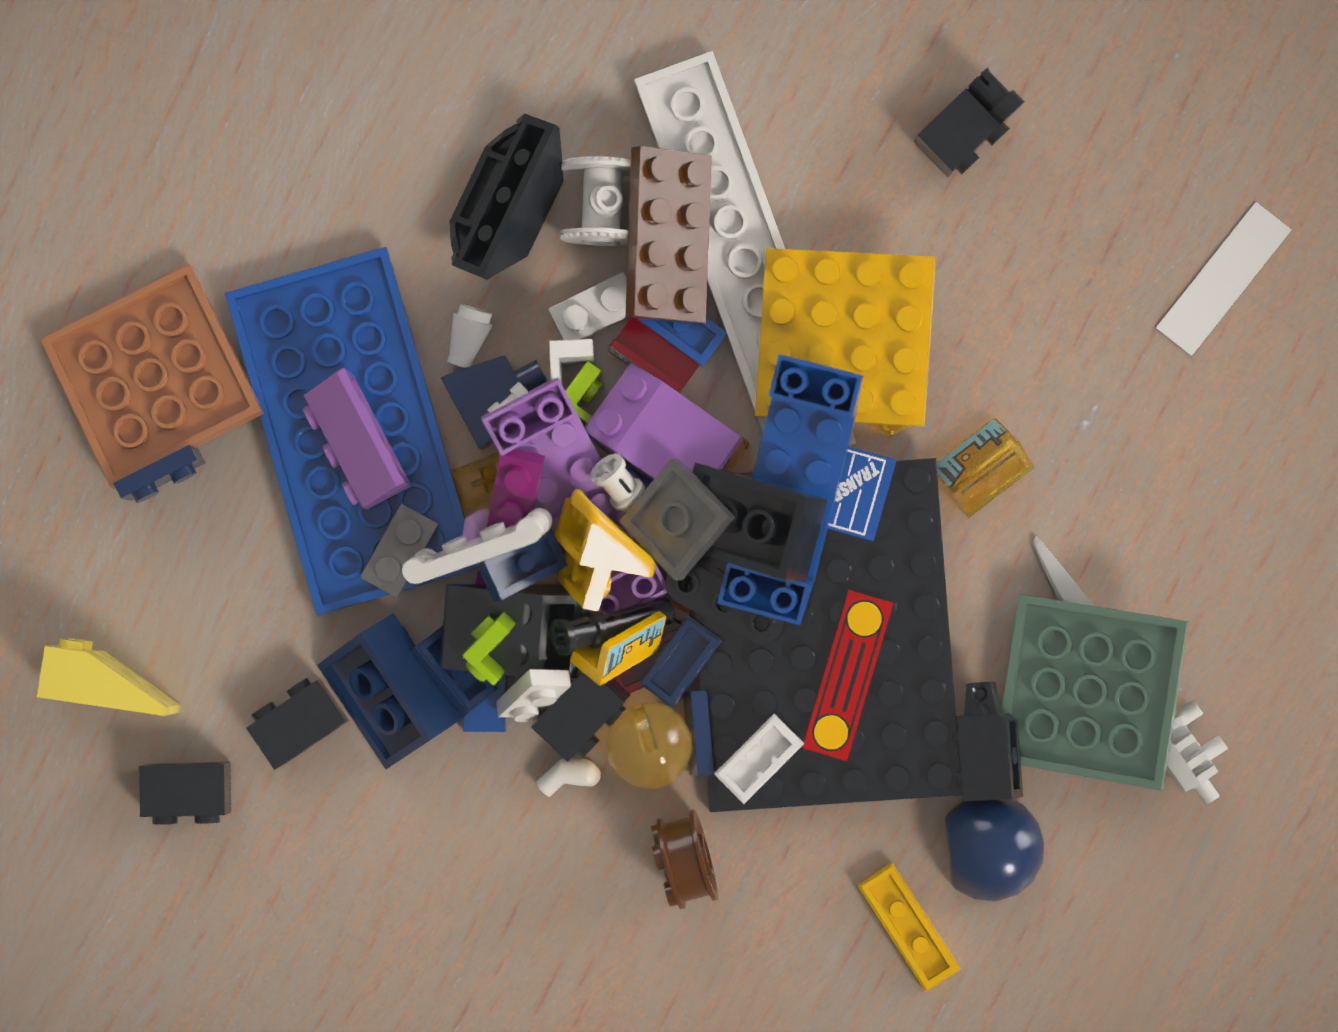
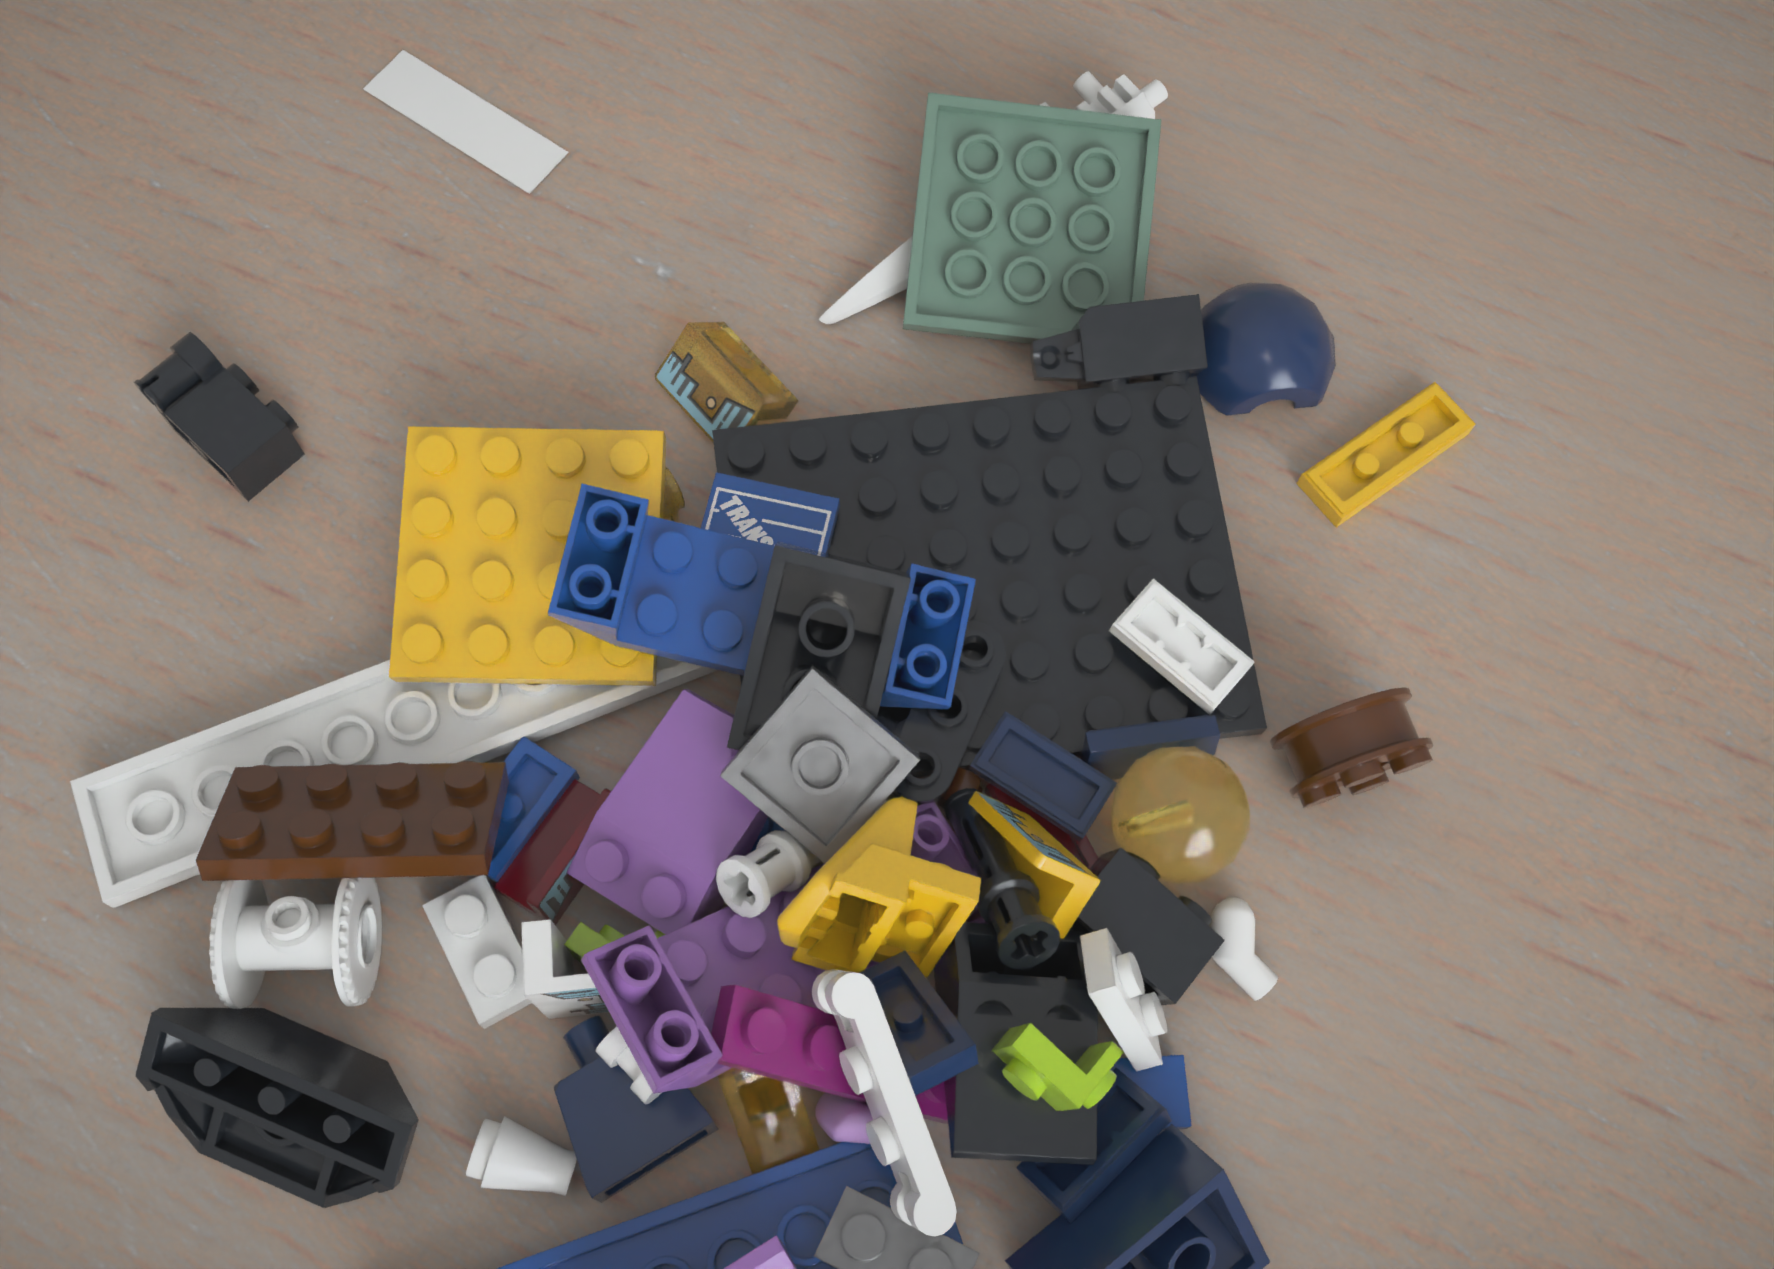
camera: 90 degrees left, 20 degrees down
sticker [802,590,893,761] -> none

